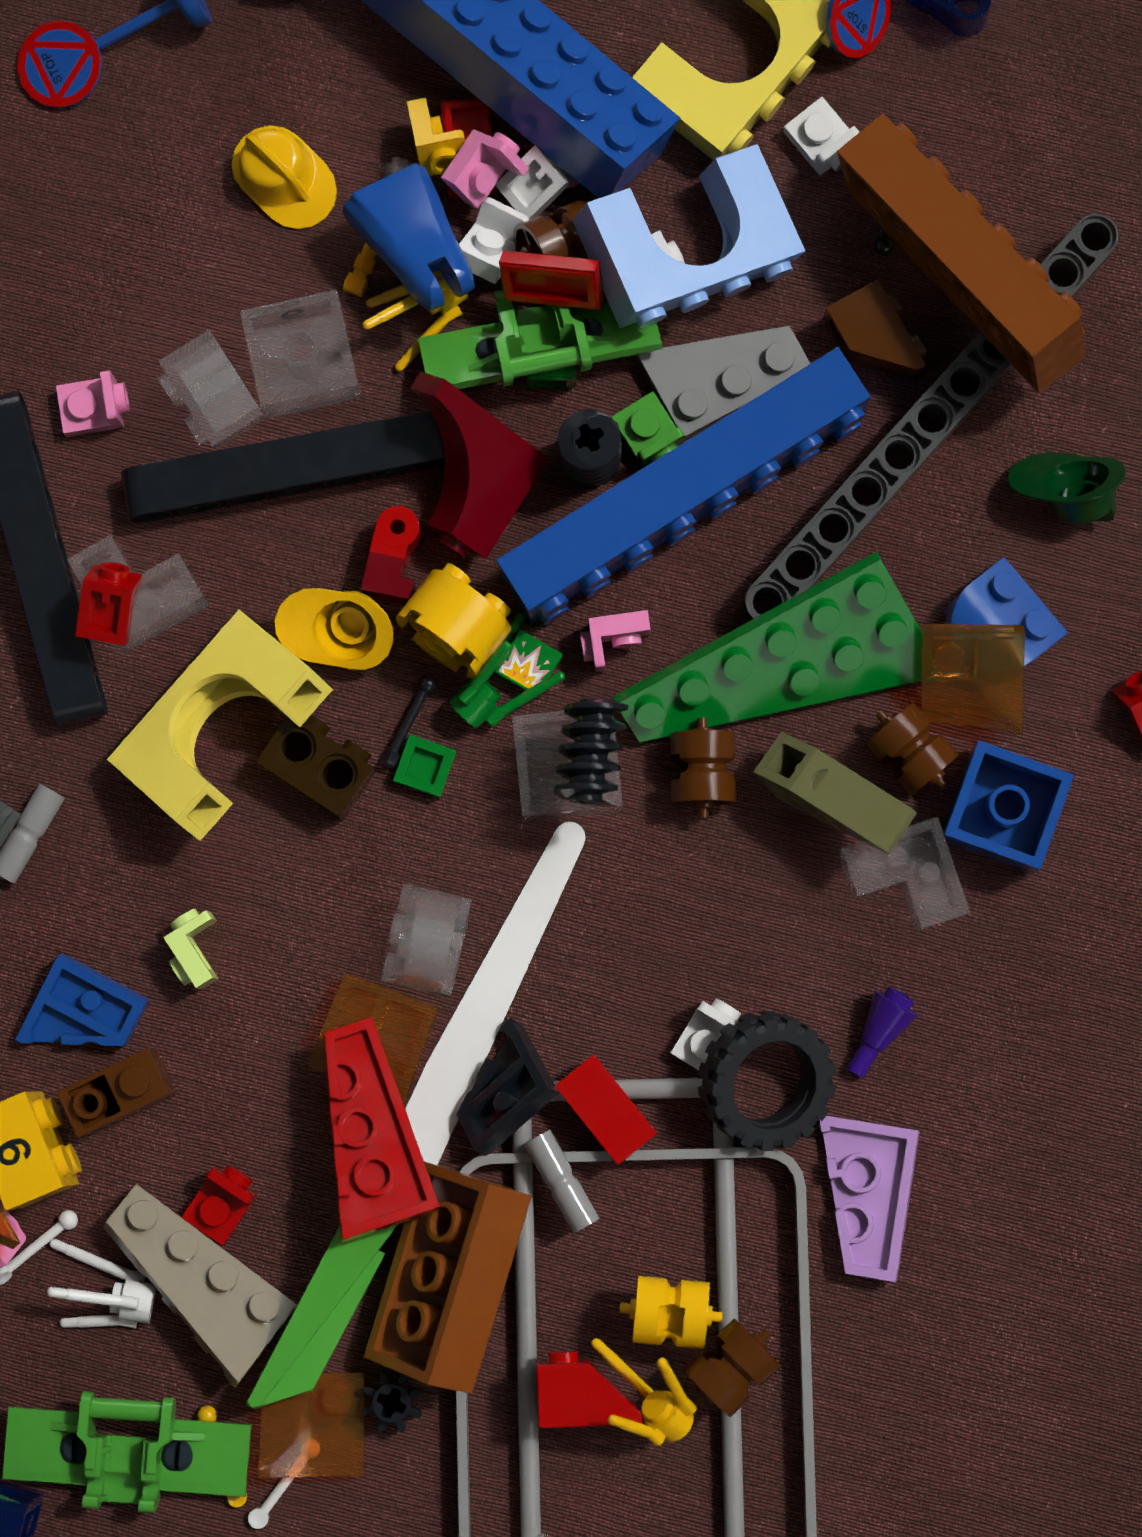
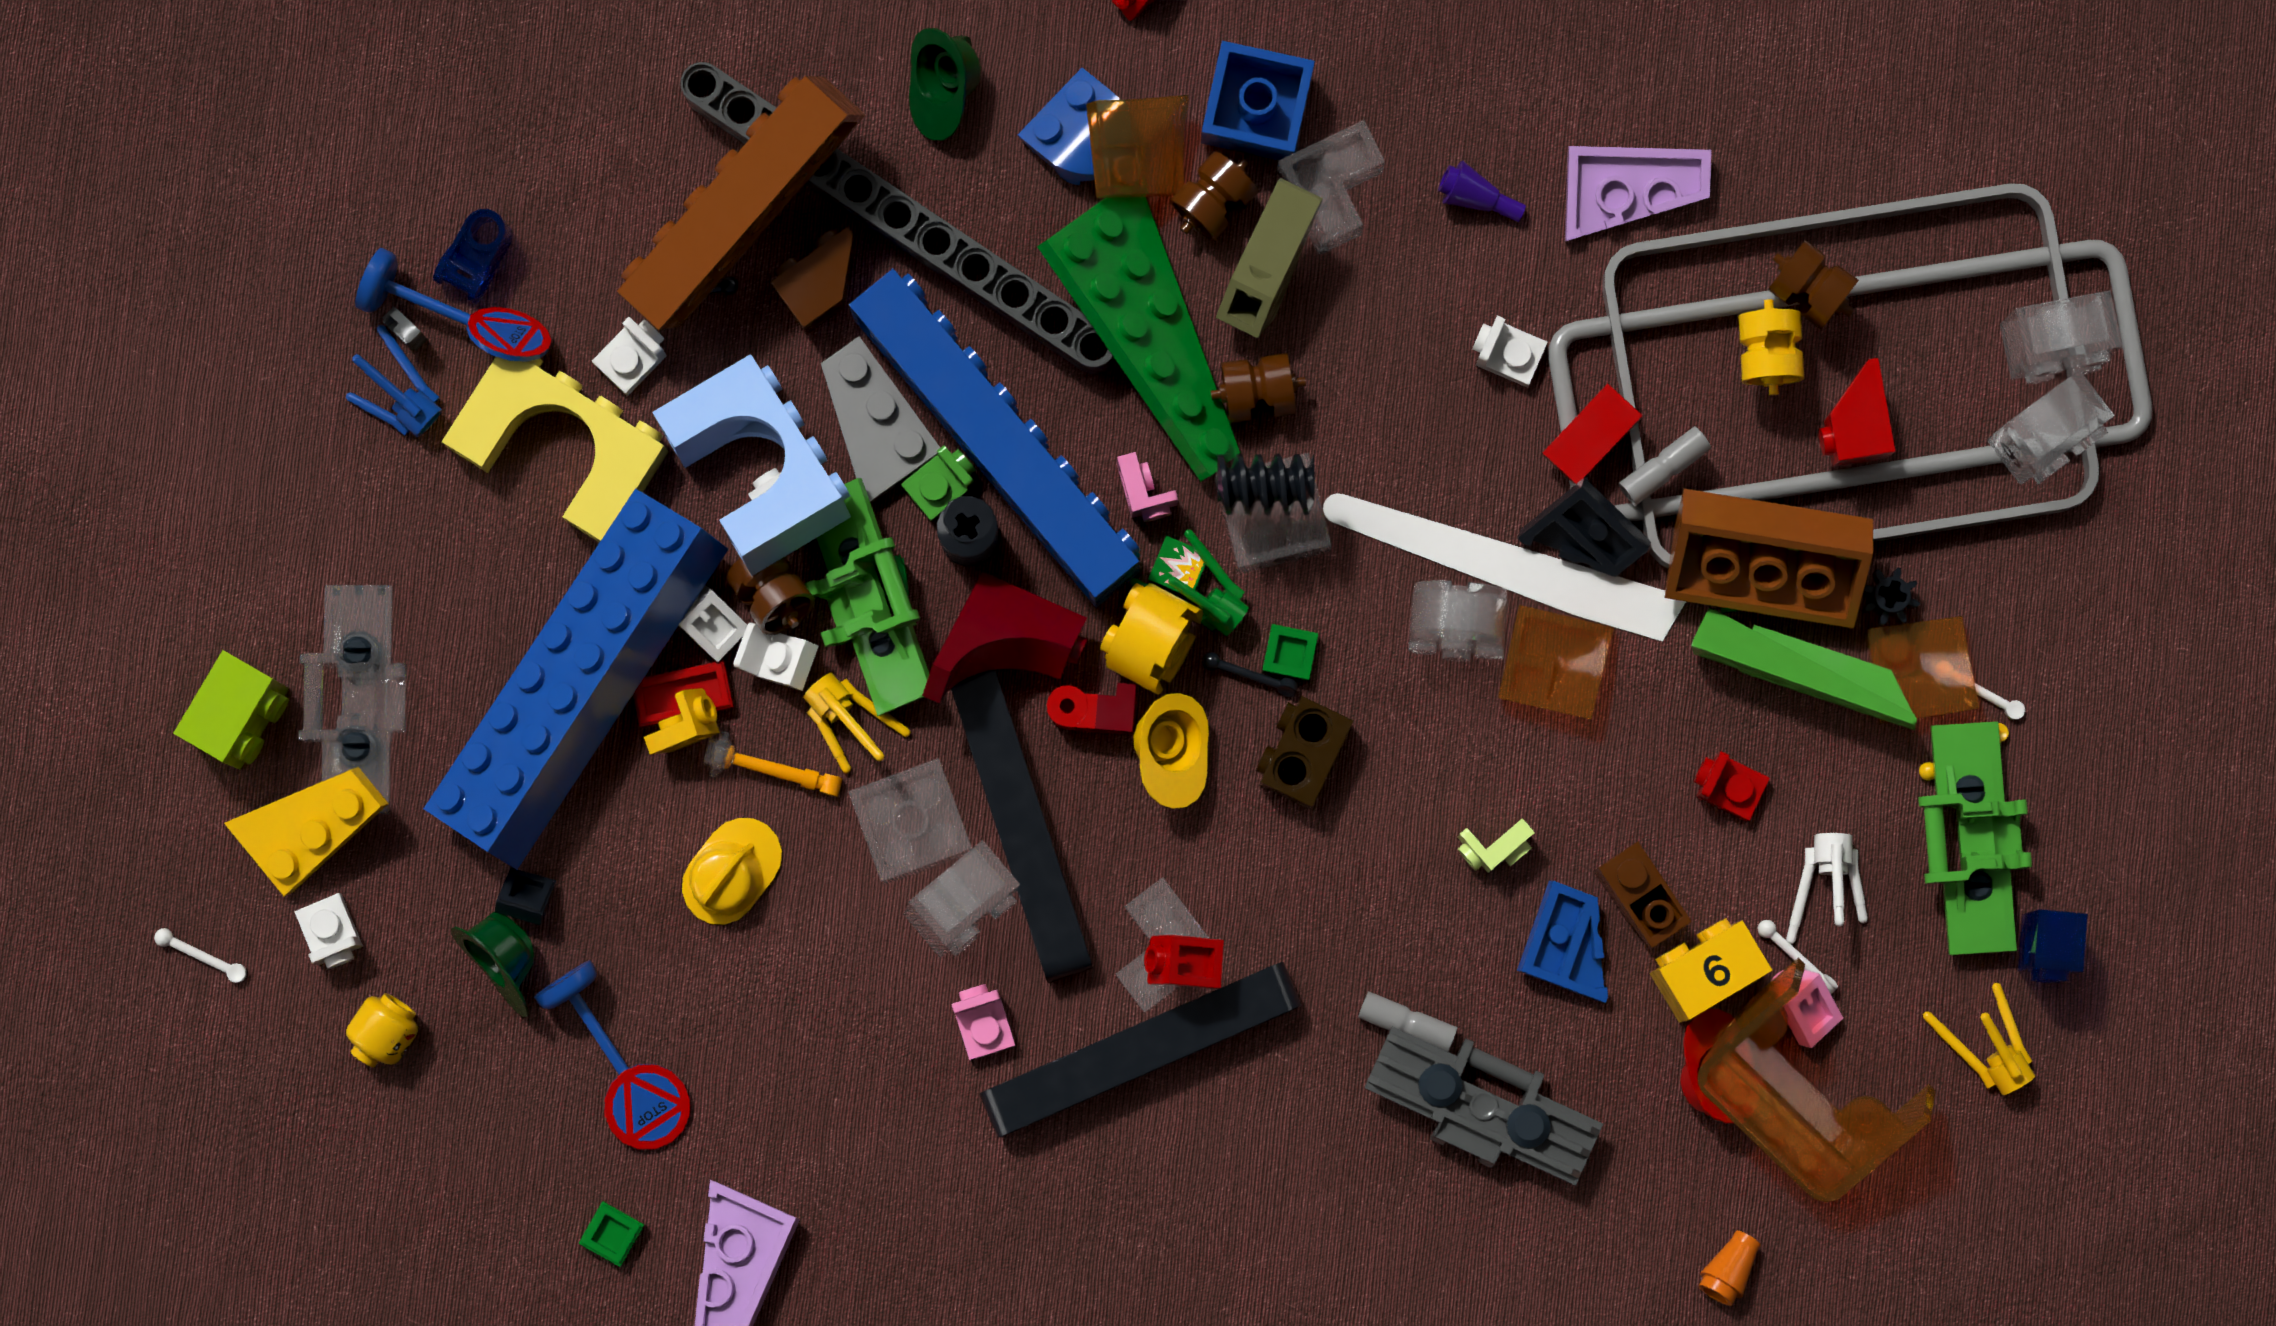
camera: 105 degrees left, 0 degrees up
dark tan wing [103,1184,297,1388] -> none
light yellow arch [107,610,333,841] -> none
red wing [323,1017,440,1243] -> none
blue piece [342,163,475,311] -> none
bright pink bracket [441,129,529,209] -> none
red tile [499,251,604,310] -> none
yellow plant [591,1338,697,1446] -> none
black tyre [698,1011,836,1151] -> none

